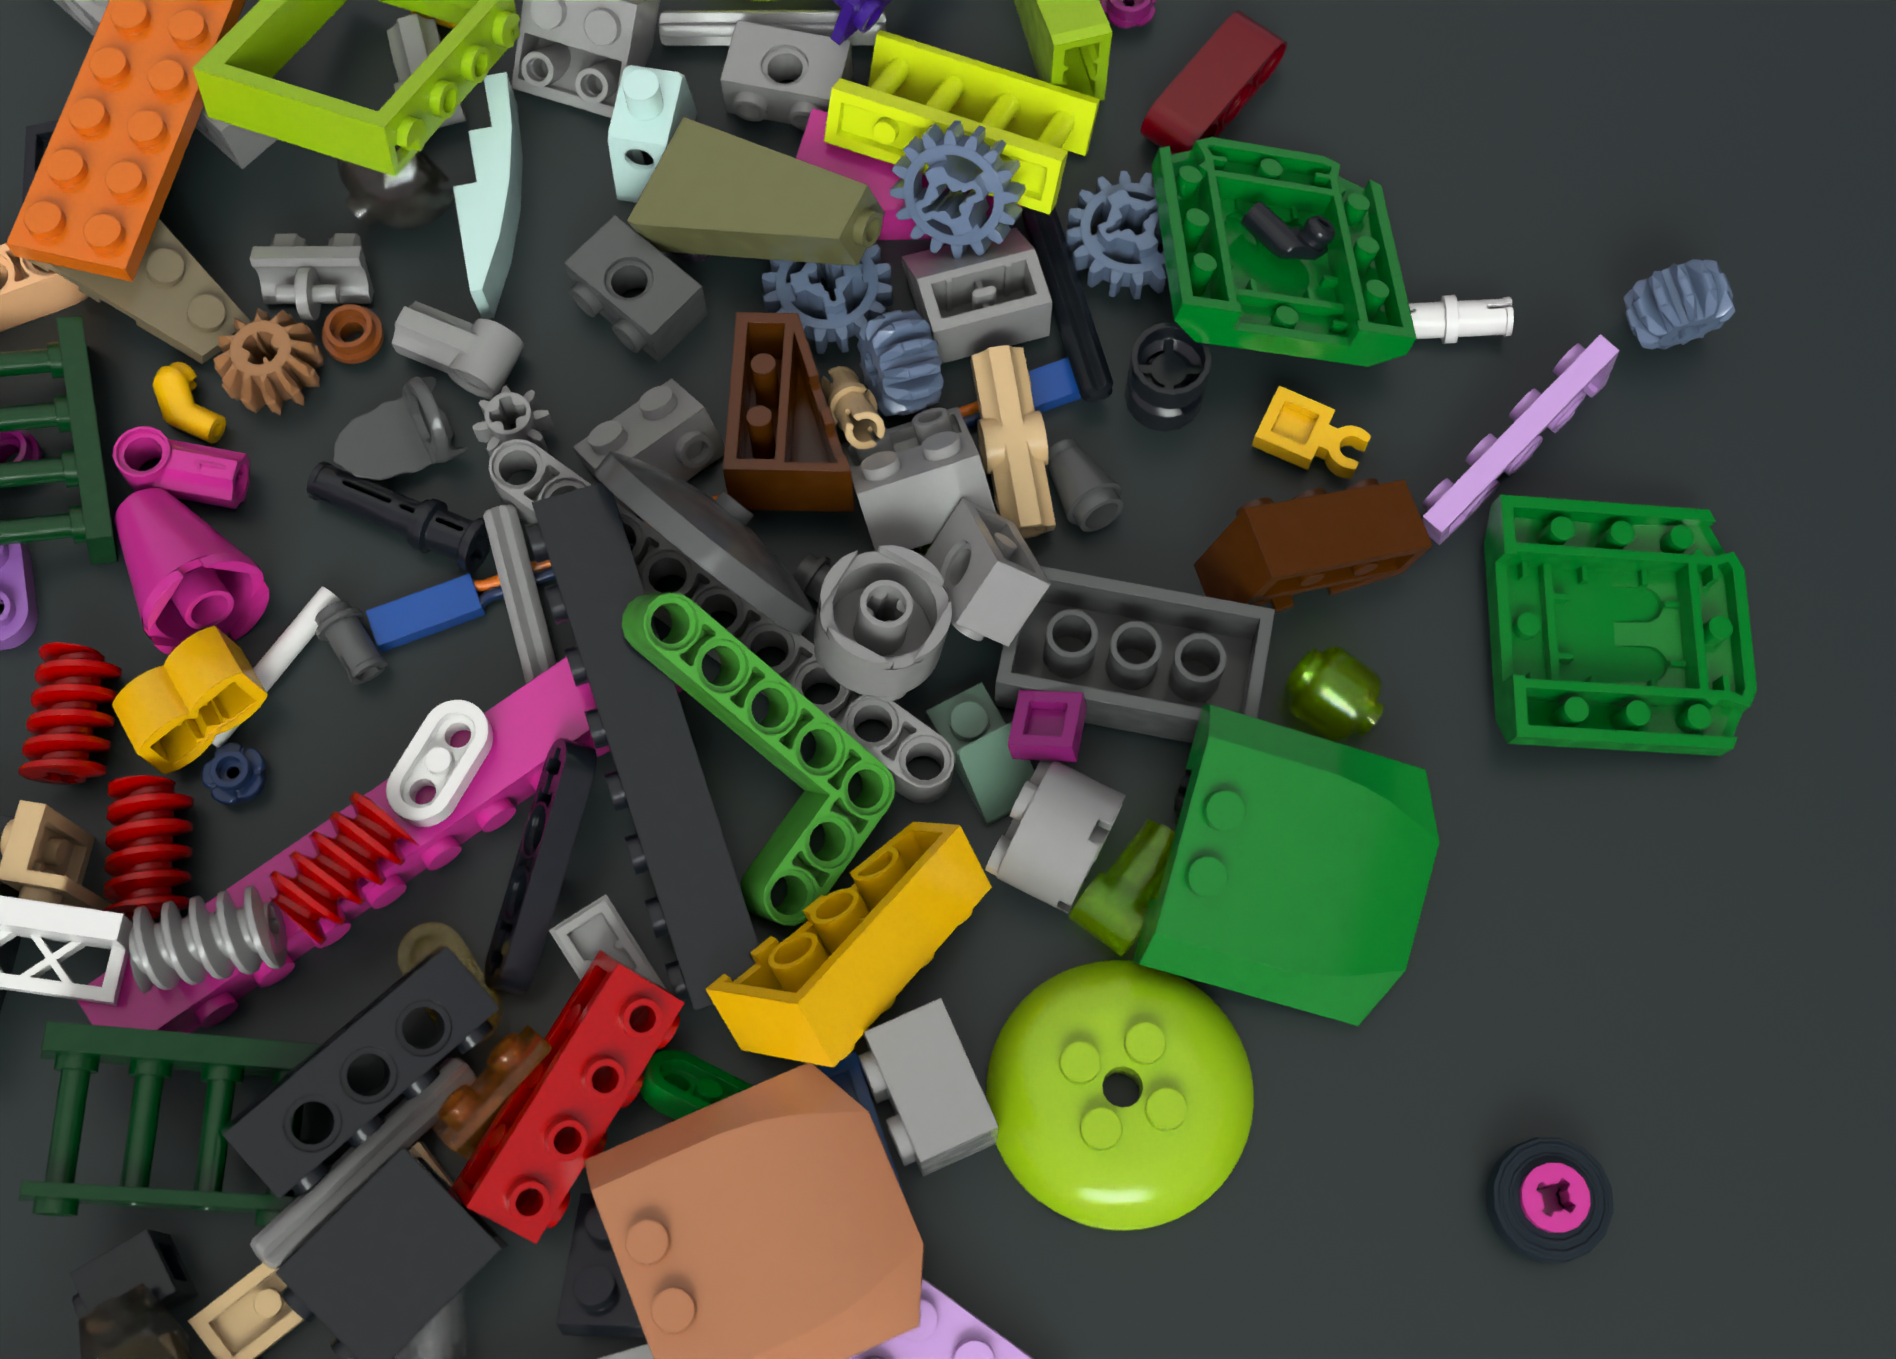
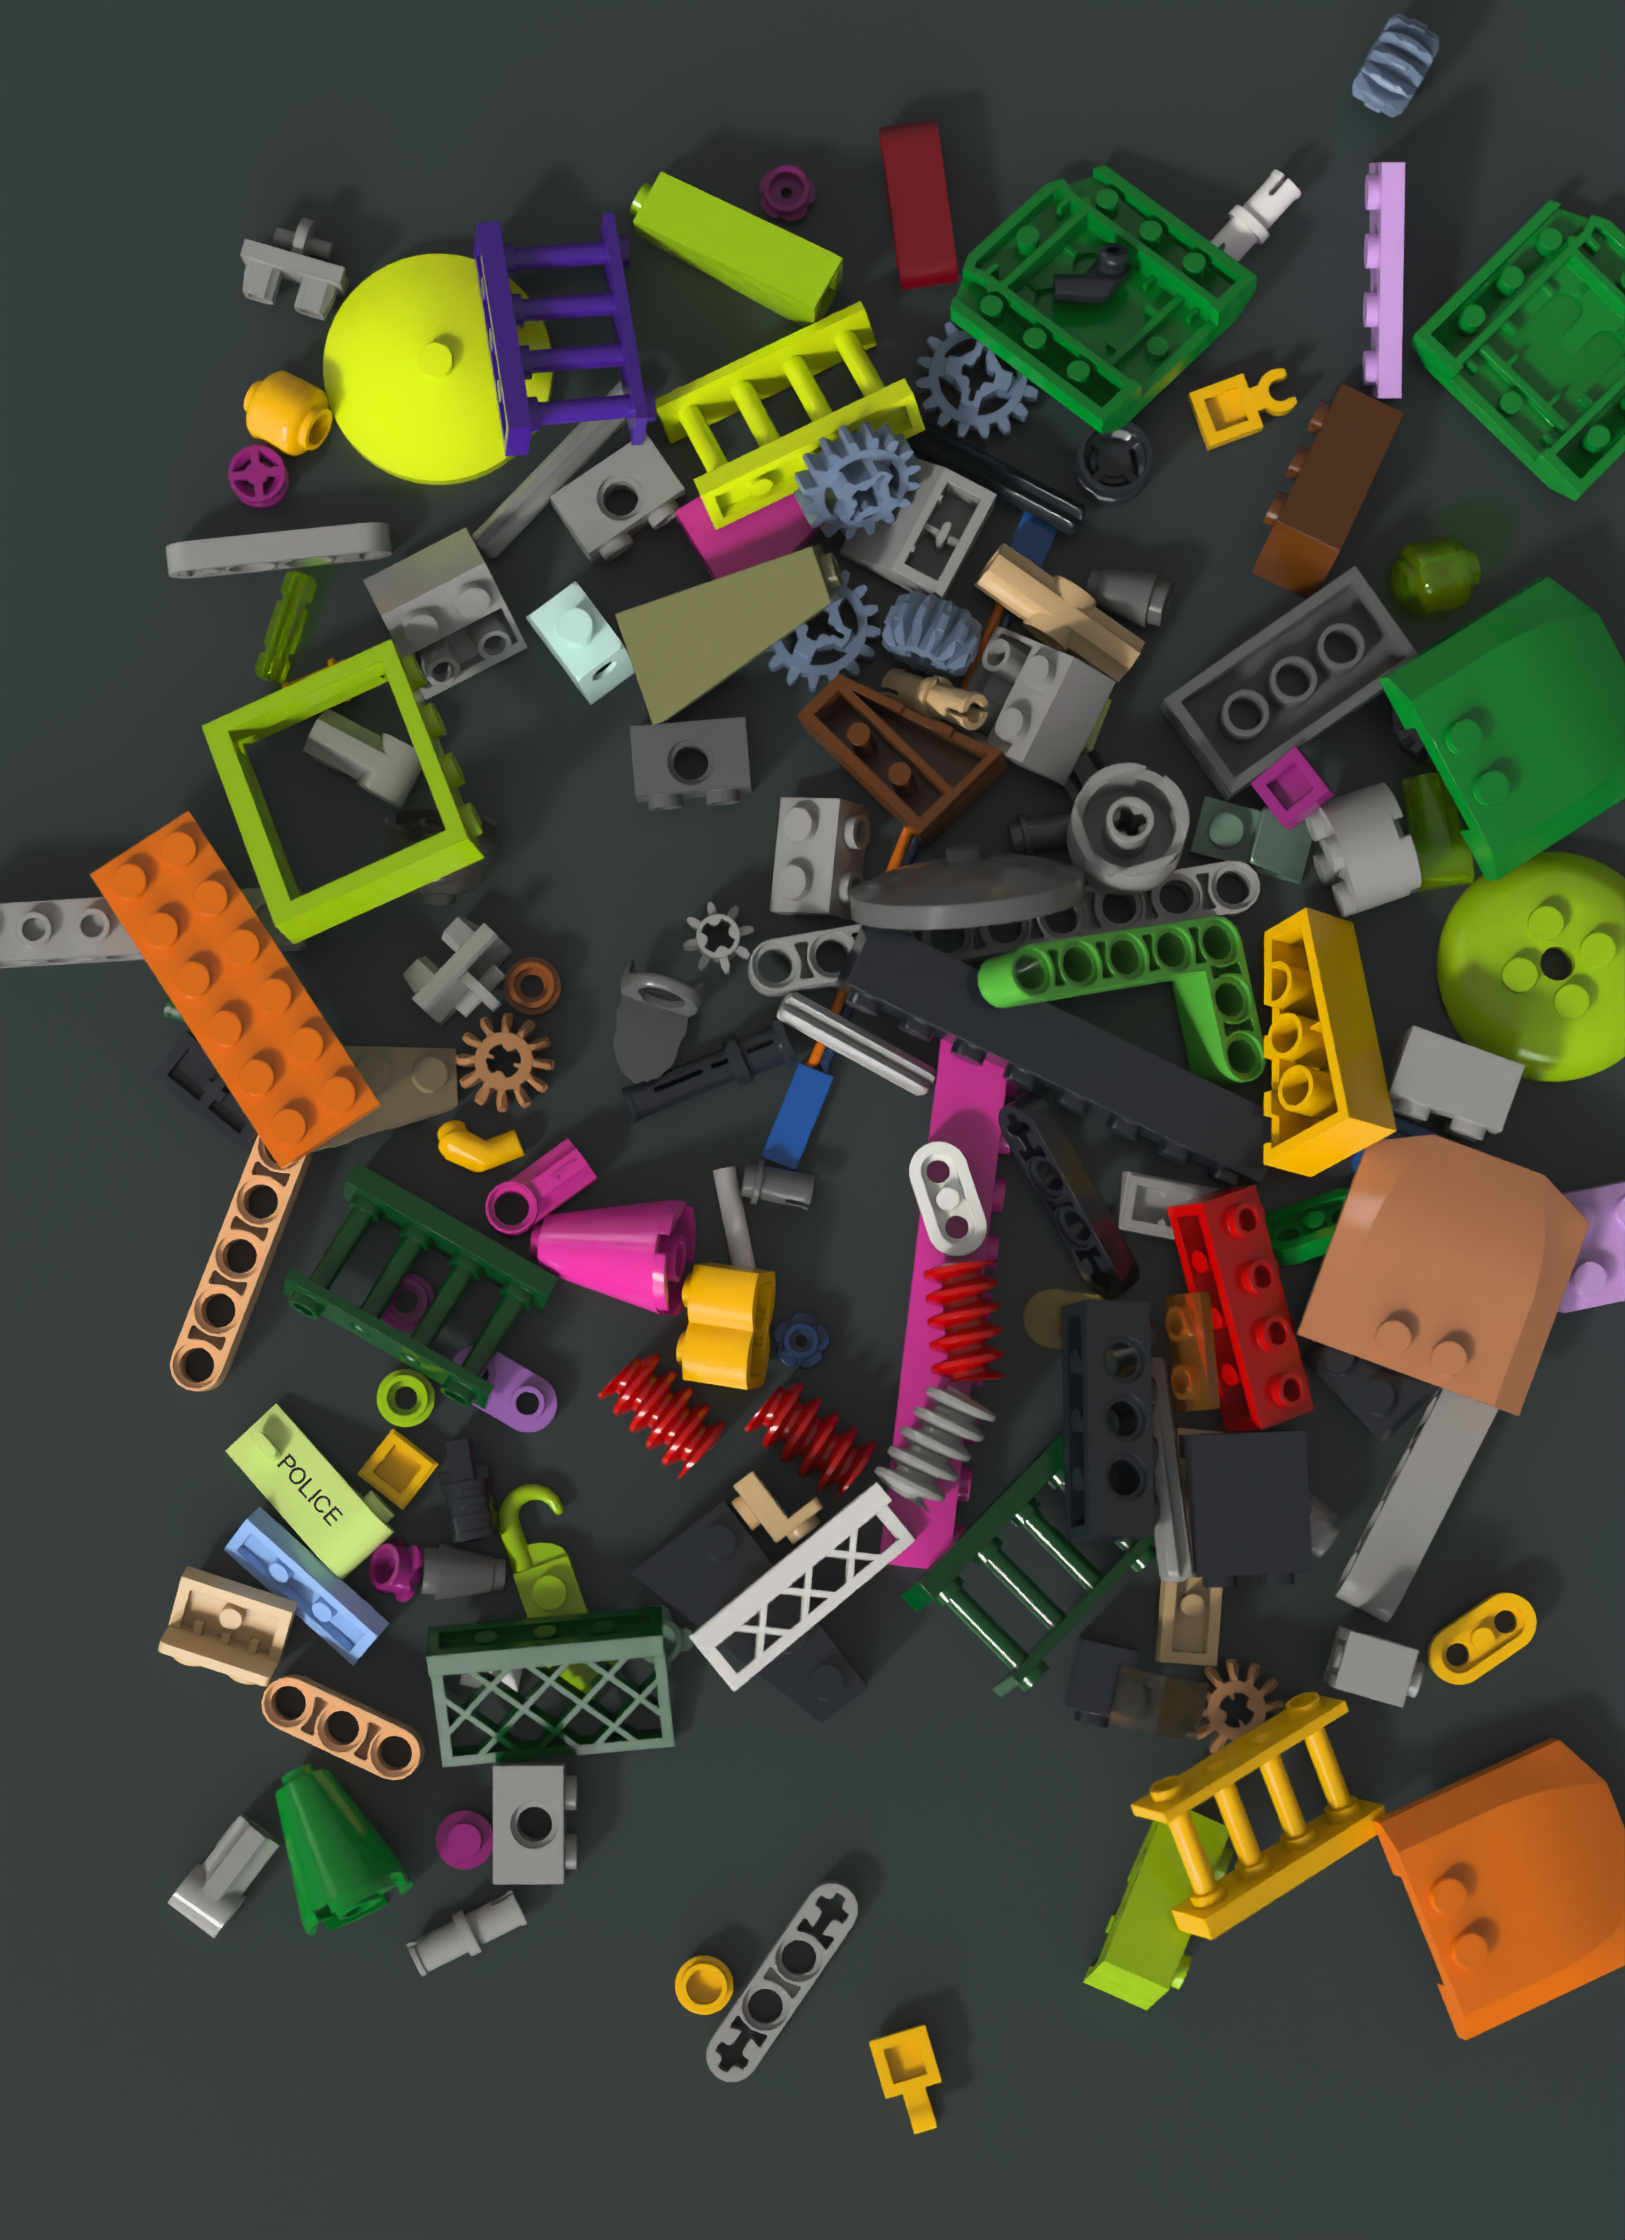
camera: 45 degrees left, 15 degrees up
light grey piece [391,301,524,399] -> none
light aqua slope [453,72,523,319] -> none
light grey brick [924,498,1051,646] -> none

